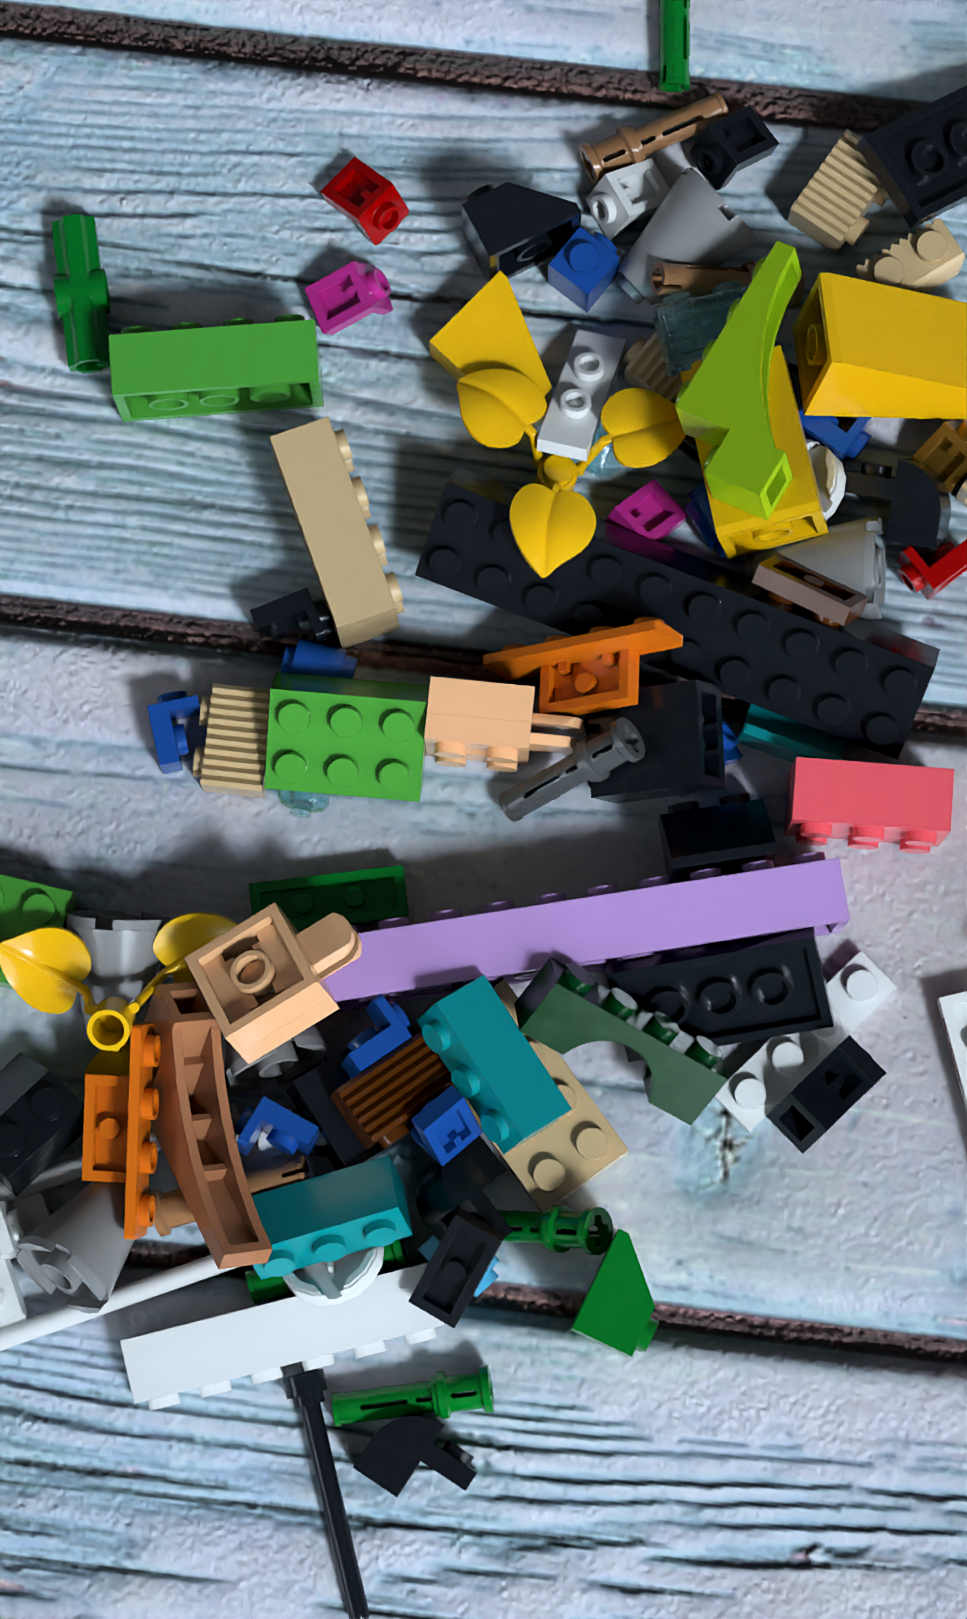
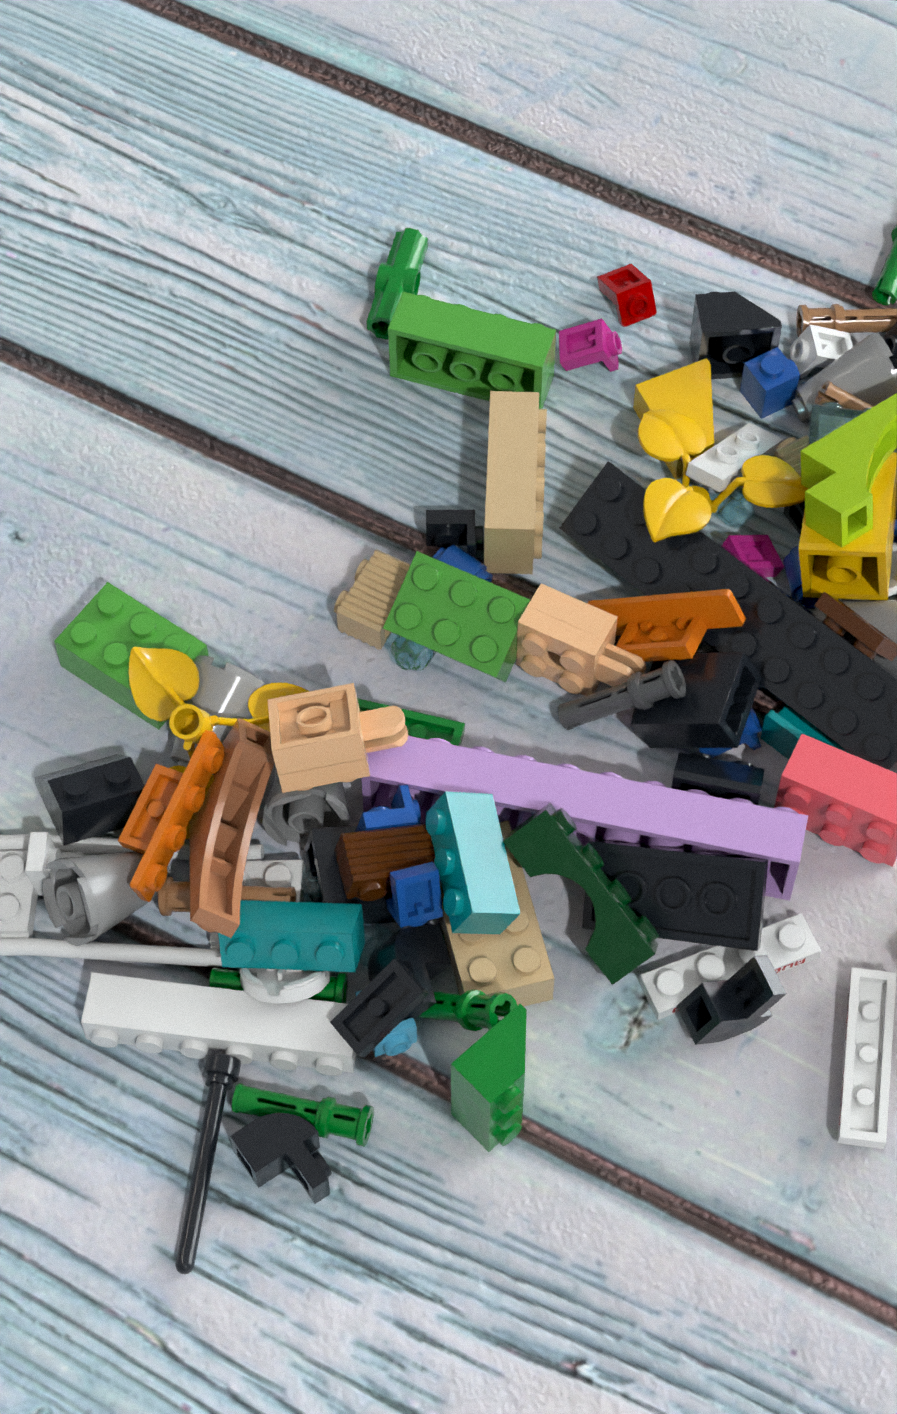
camera: 20 degrees right, 20 degrees down
blue bracket [147,691,201,774] -> none
blue bracket [234,1096,319,1156] -> none

